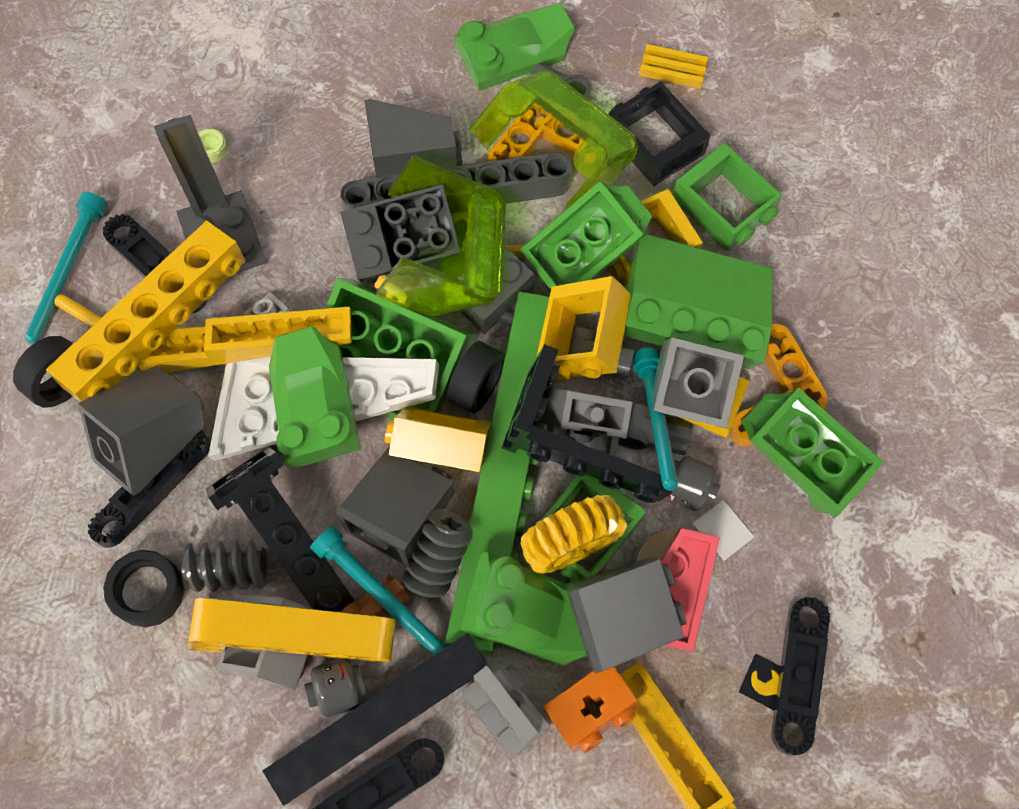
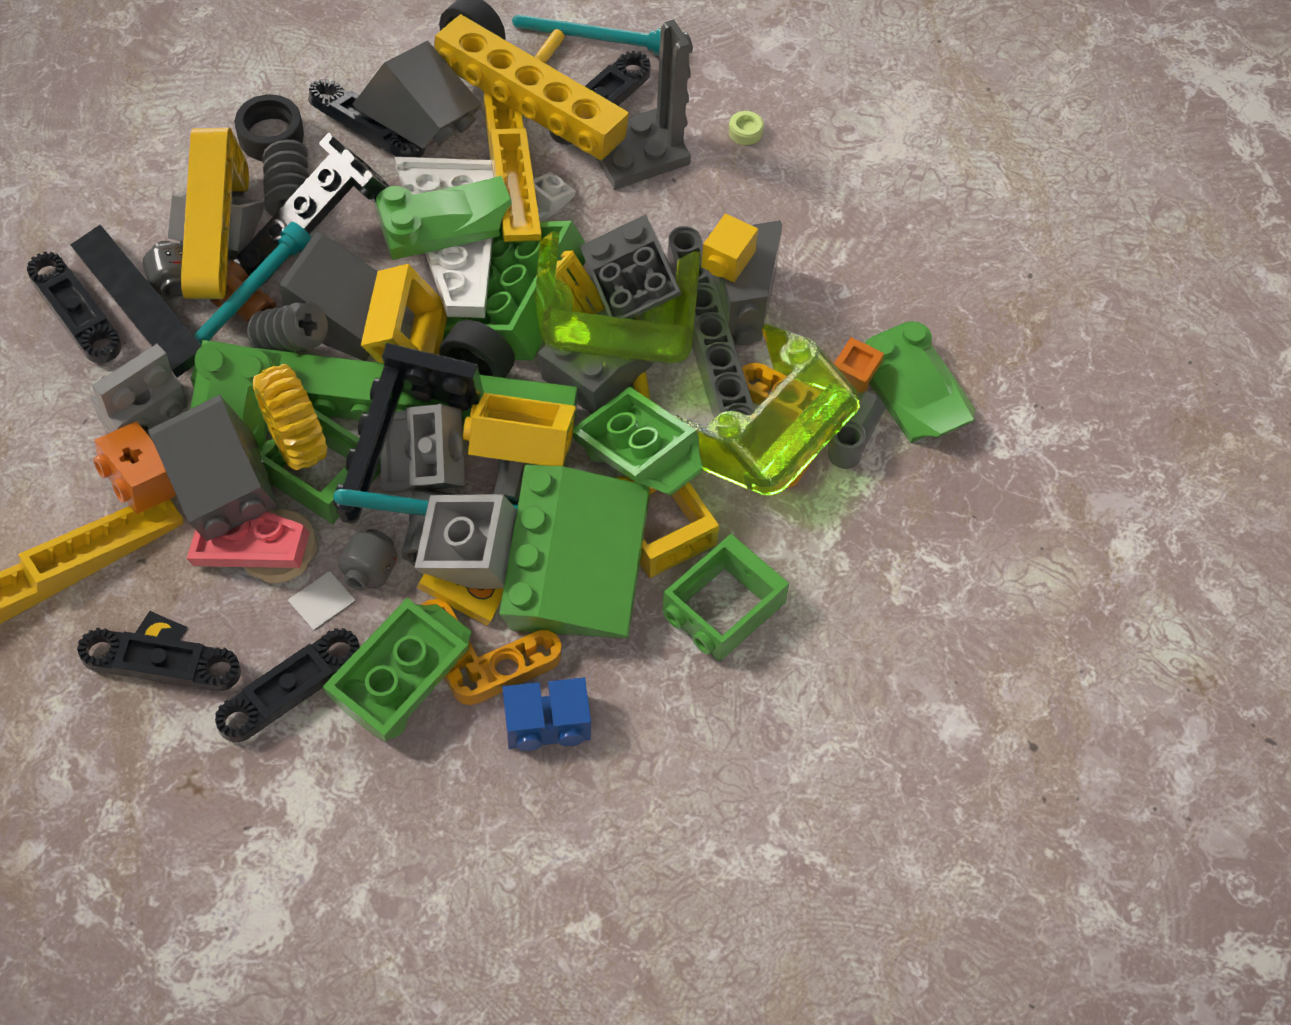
camera: 85 degrees right, 10 degrees down
black window [606,81,711,186] -> none
yellow tile [639,44,708,89] -> none
none -> black plate [215,628,360,742]
none -> blue piece [502,677,591,751]
none -> yellow brick [701,213,758,283]
none -> orange panel [831,337,884,398]

